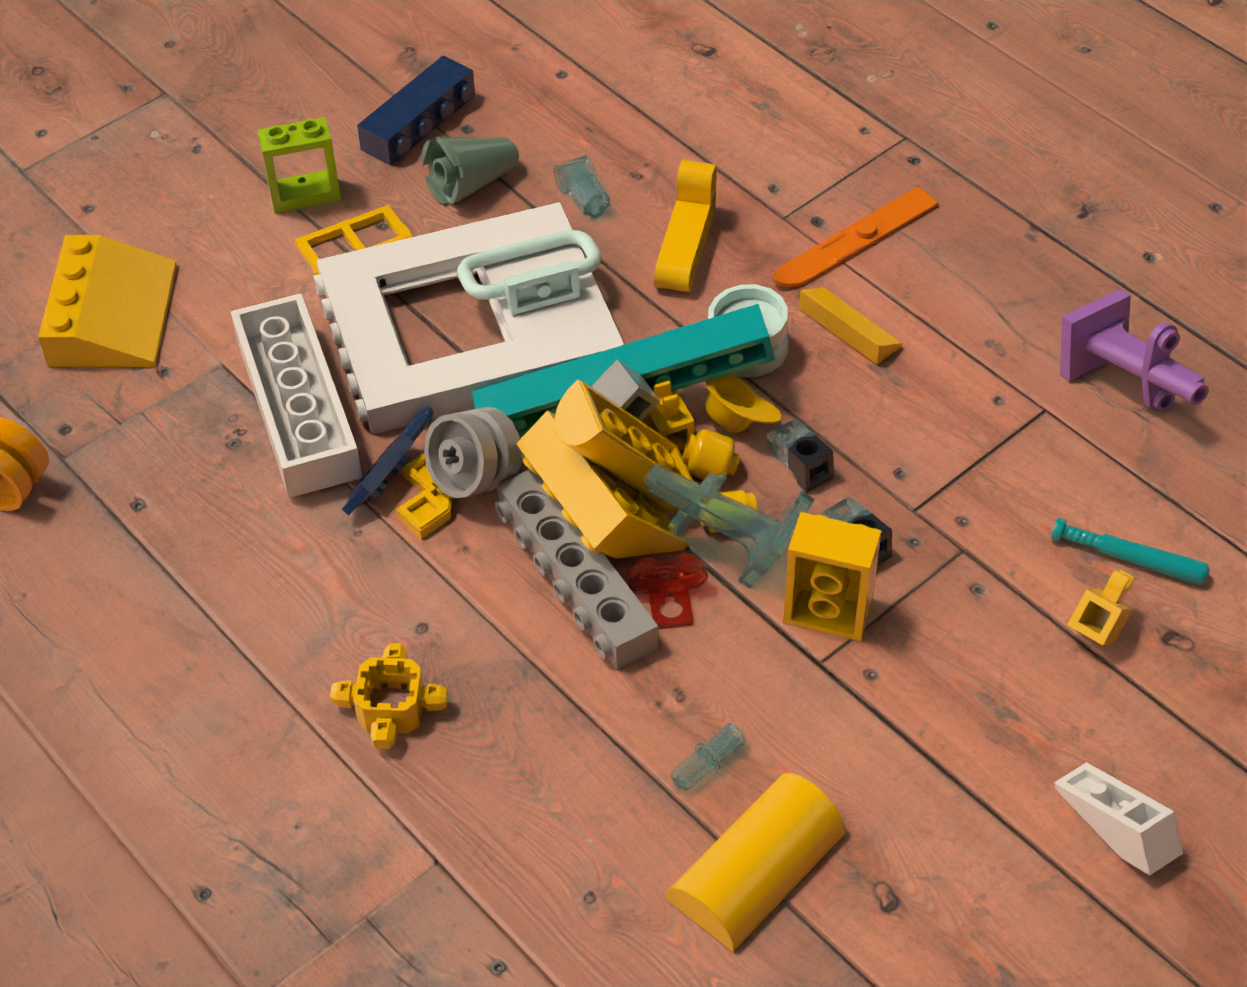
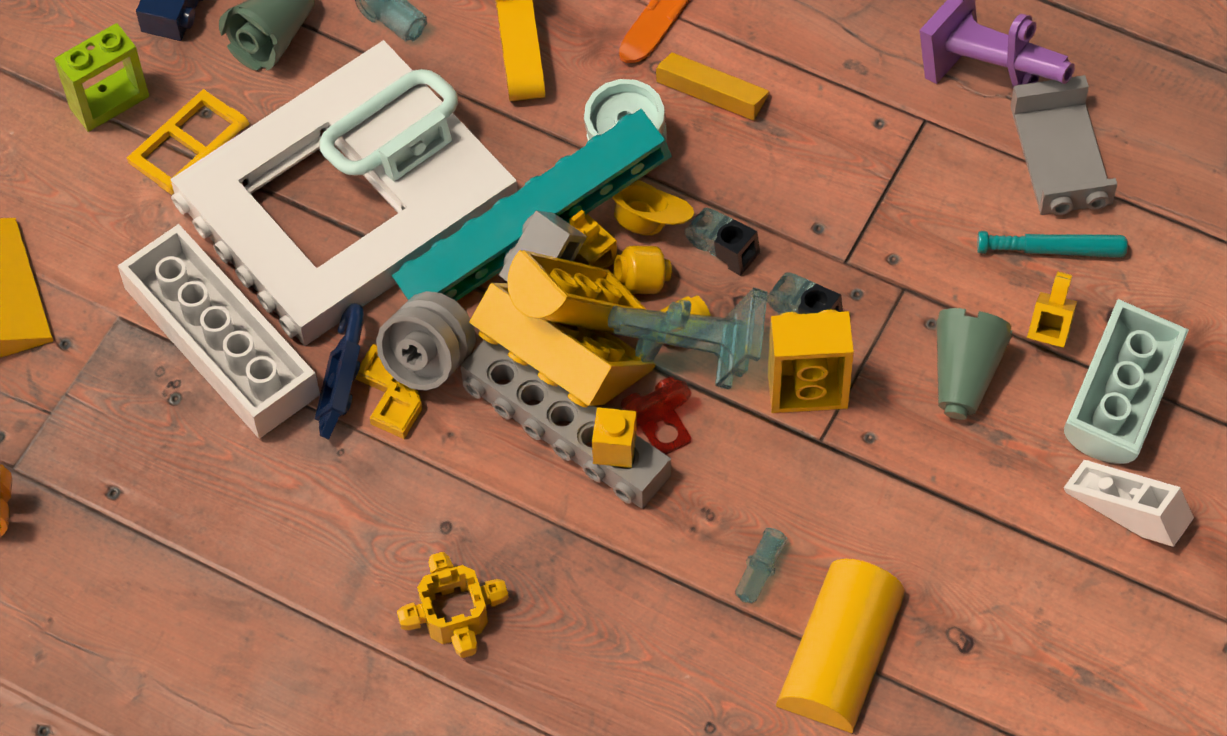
camera: 20 degrees left, 10 degrees up
none -> yellow brick [592,407,637,468]
none -> sand green cone [936,308,1012,420]
none -> light grey panel [1010,75,1117,215]
none -> light aqua brick [1064,299,1189,464]

